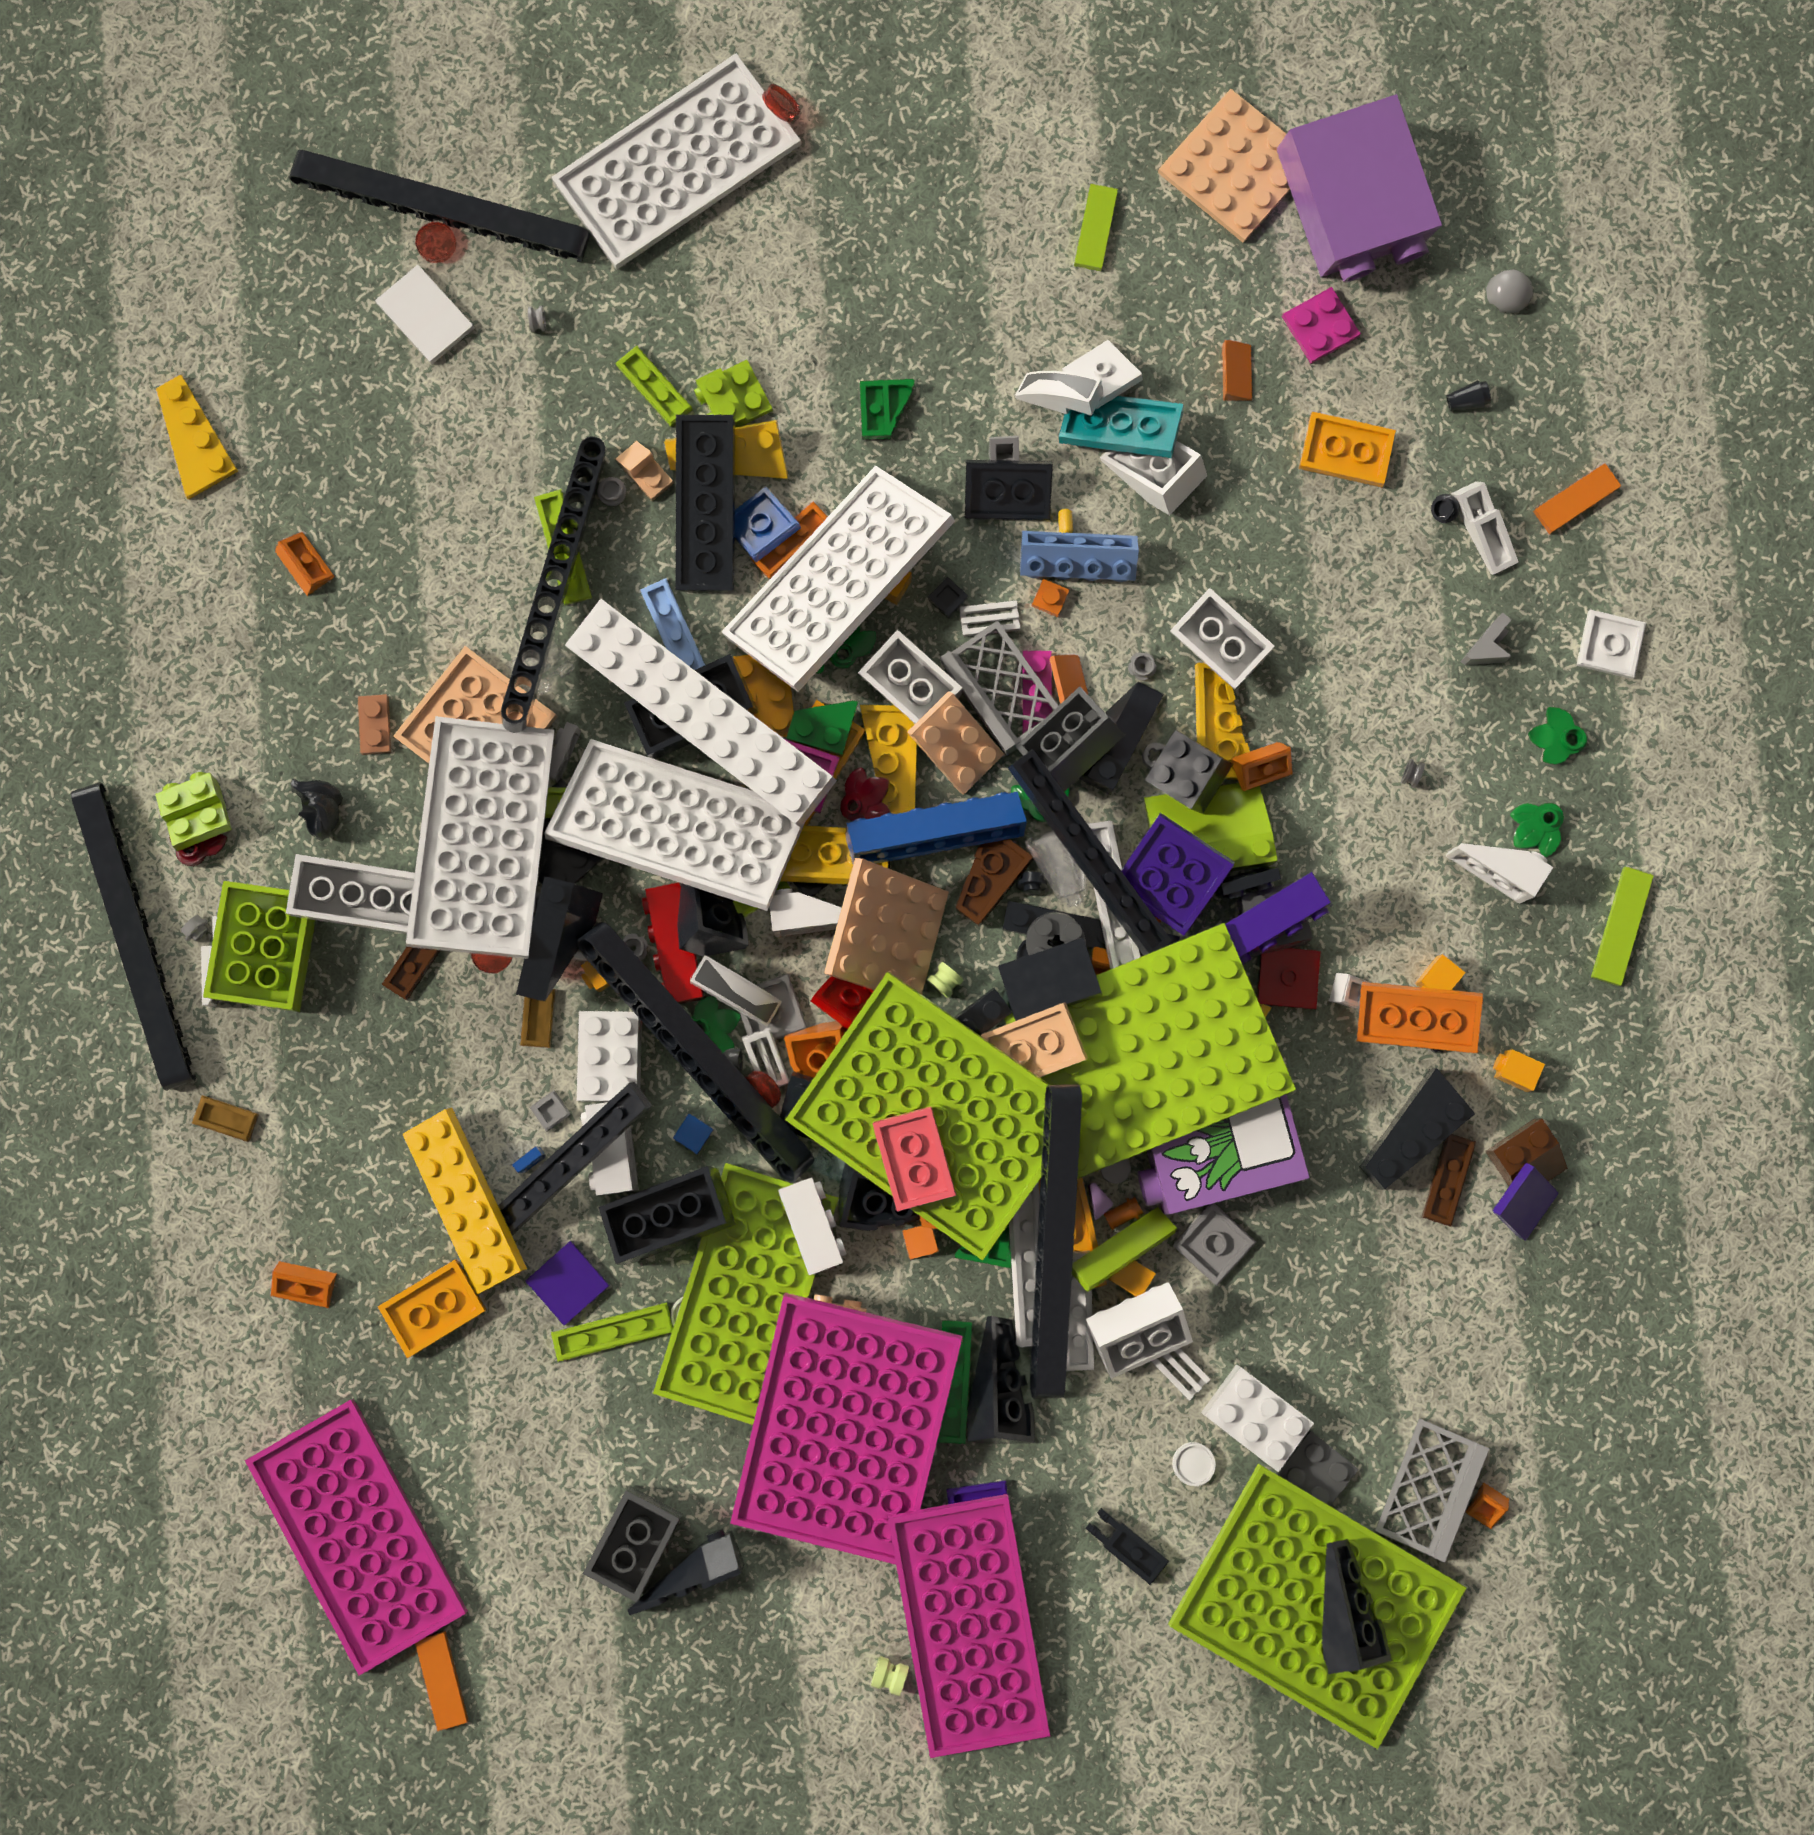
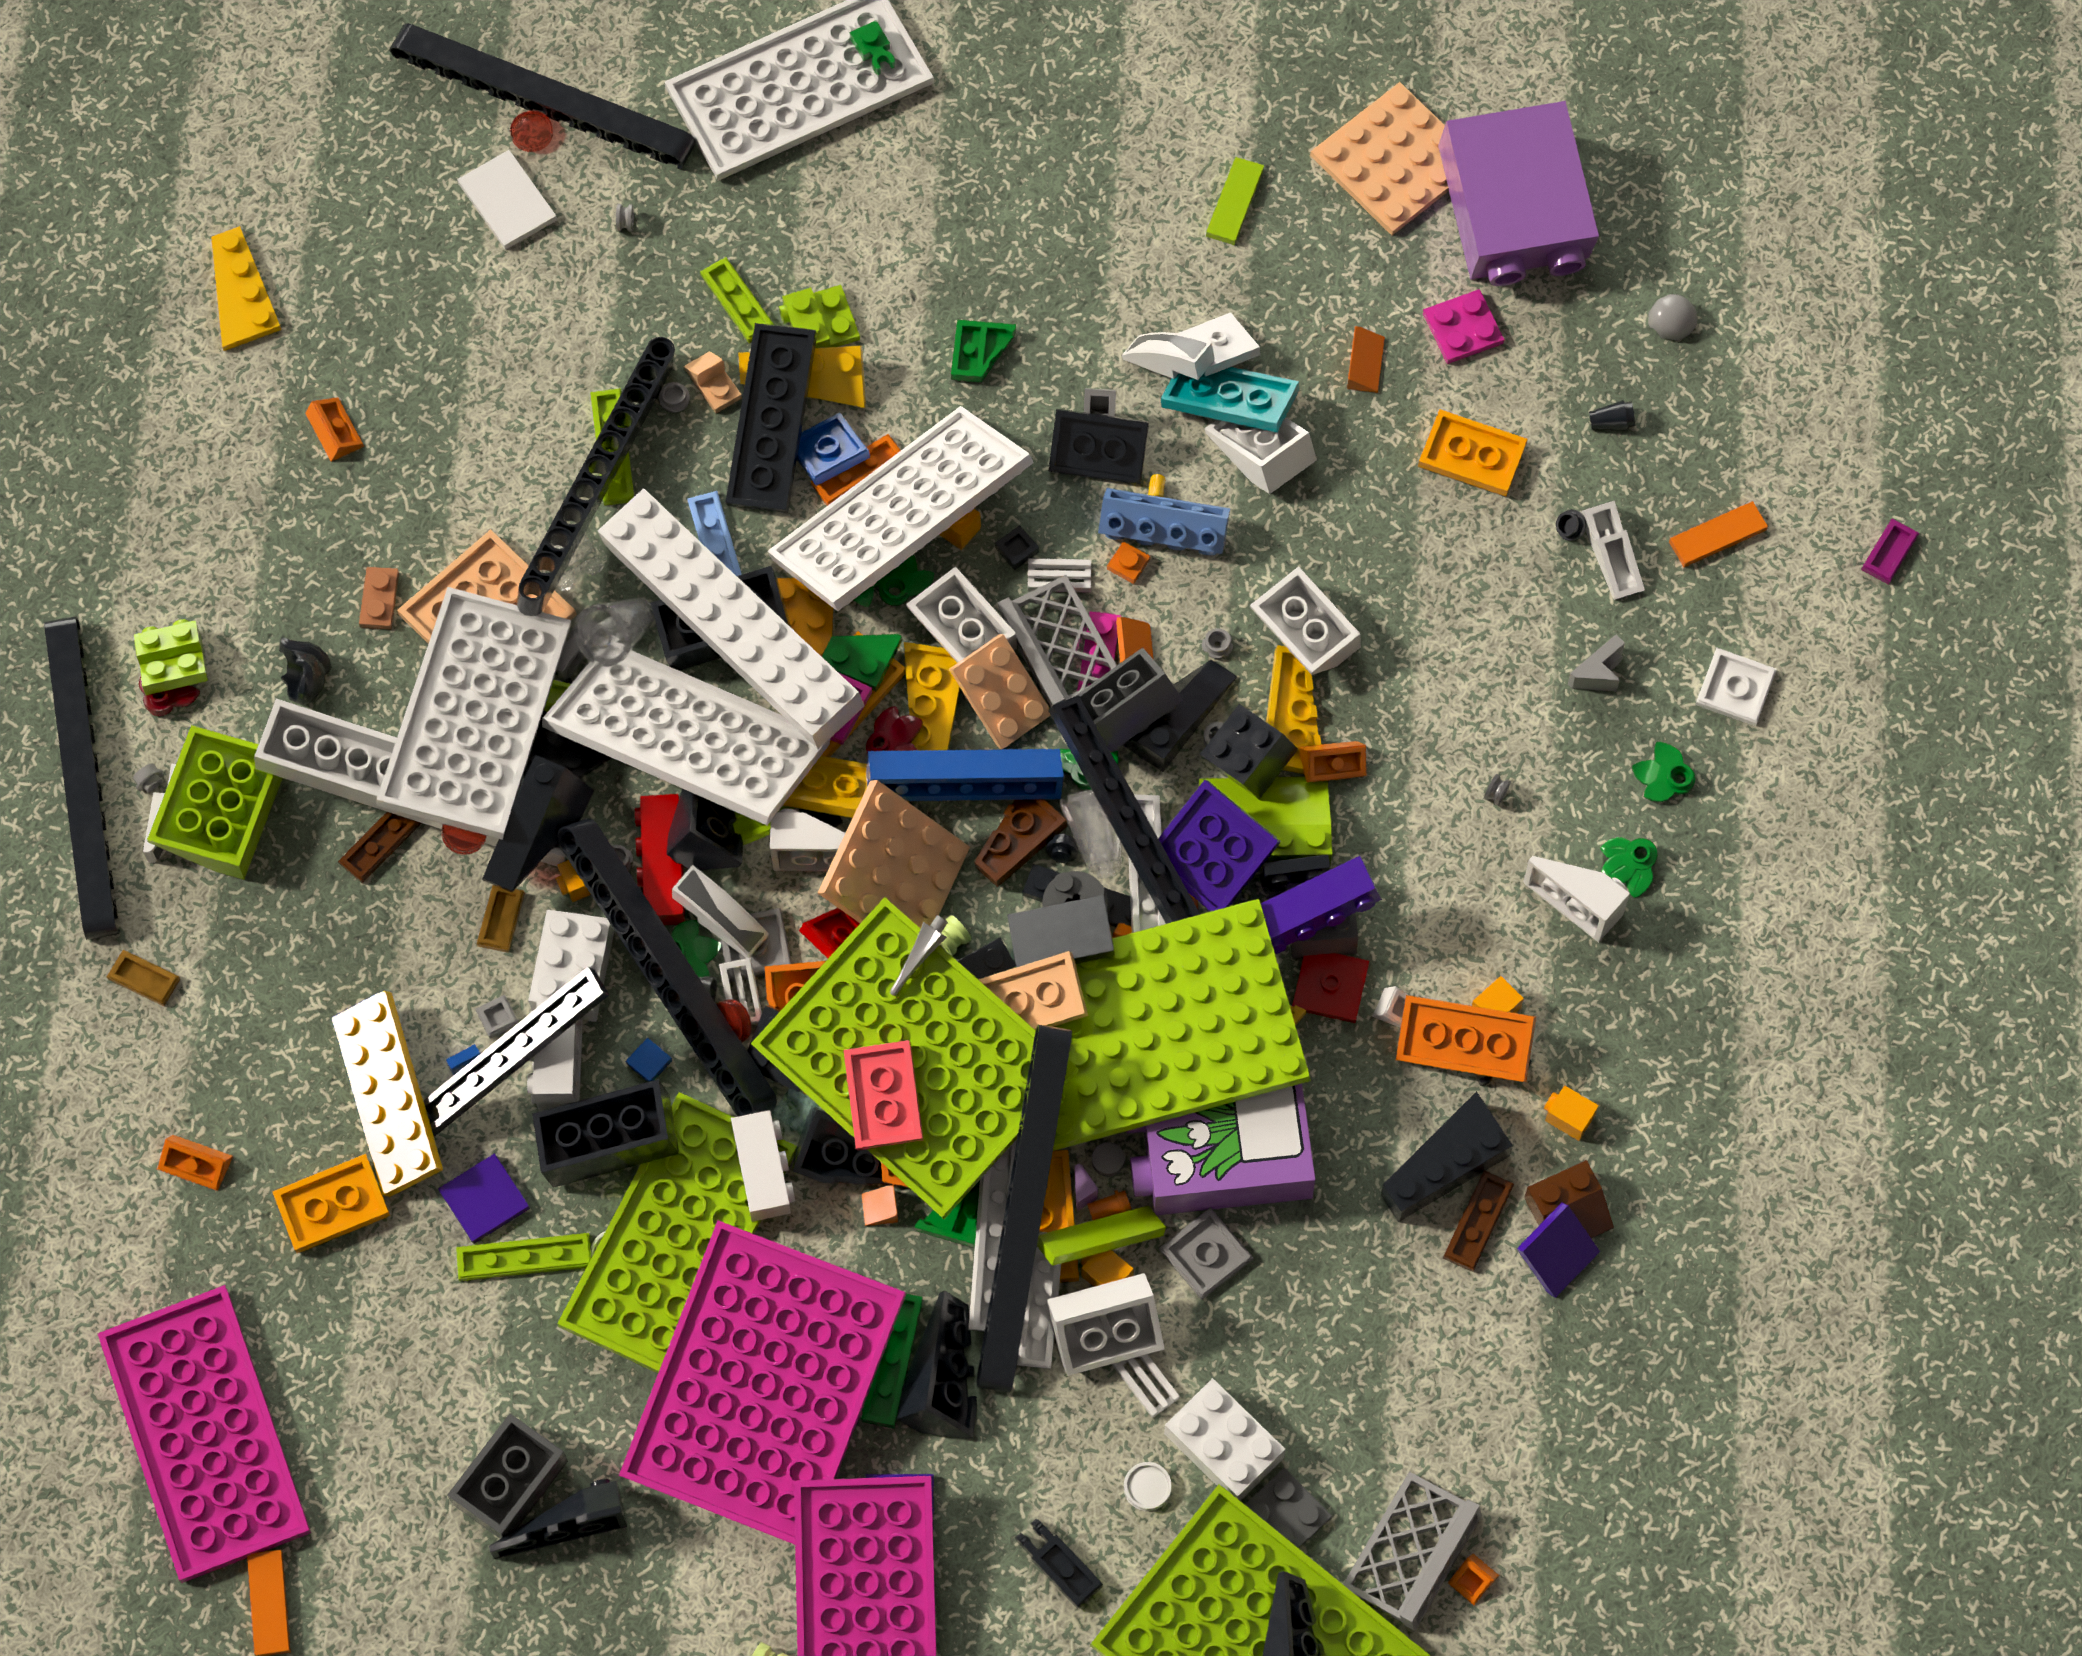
camera: 10 degrees right, 15 degrees down
clear red piece [762,84,800,122] -> none
lime tile [1591,866,1654,986] -> none
none -> clear cone [574,597,655,667]
none -> green plate [849,20,895,75]
none -> light grey piece [890,915,948,996]
none -> magenta tile [1861,518,1919,585]

